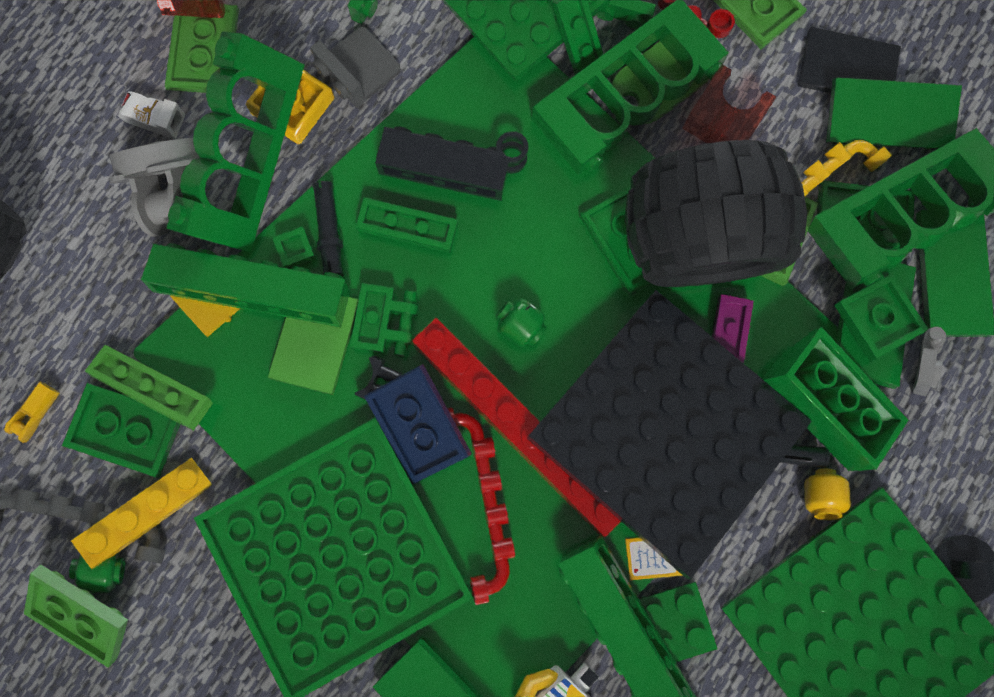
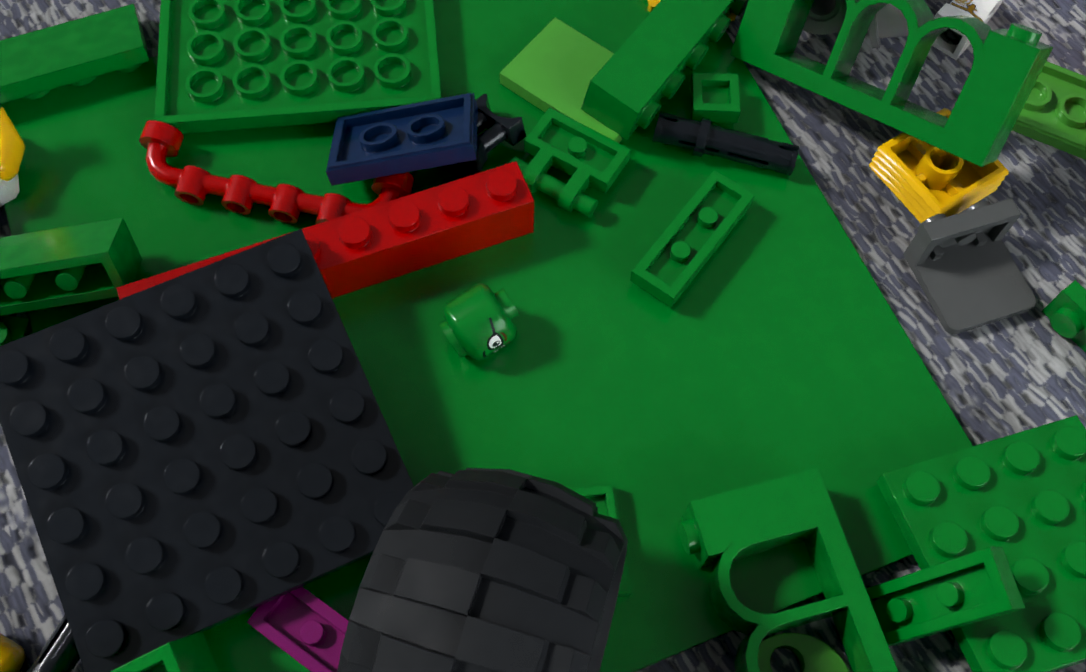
camera: 115 degrees right, 15 degrees down
black hinge [375,126,529,201] -> none

